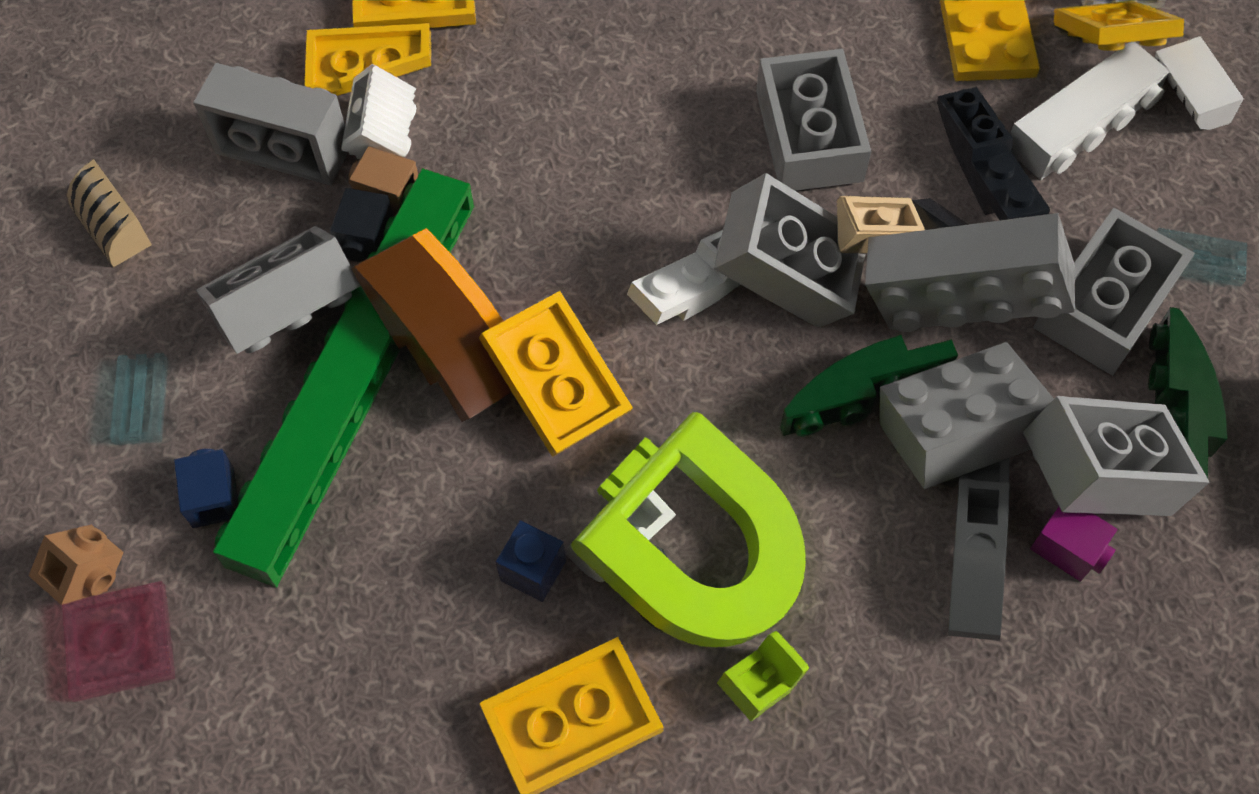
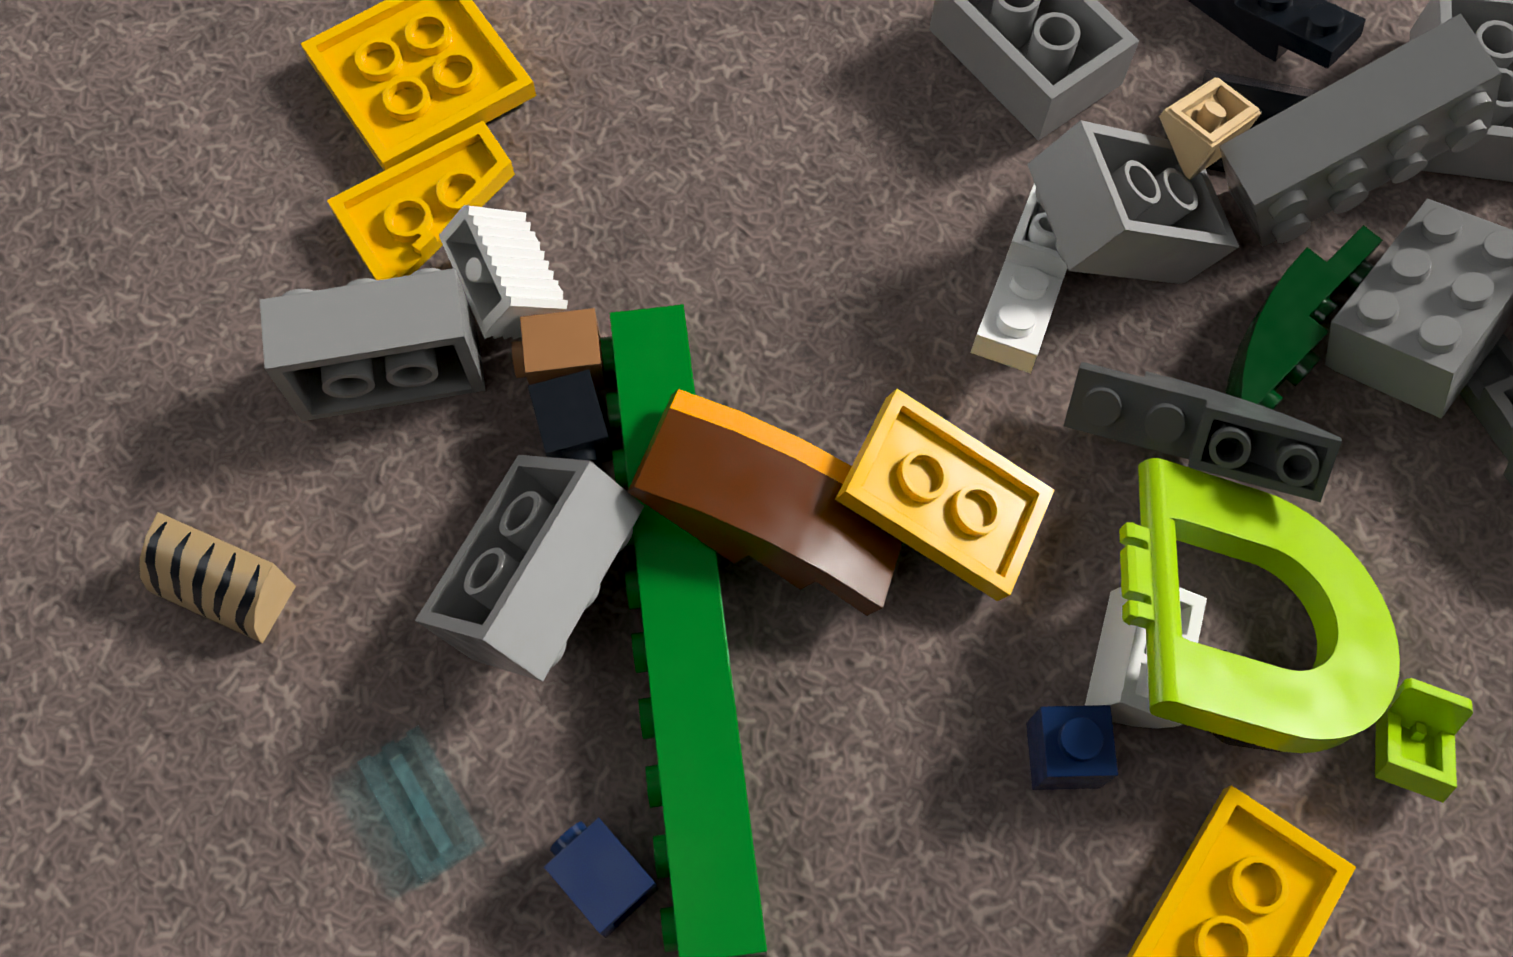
camera: 30 degrees left, 5 degrees up
none -> dark grey slope [1063,362,1342,502]

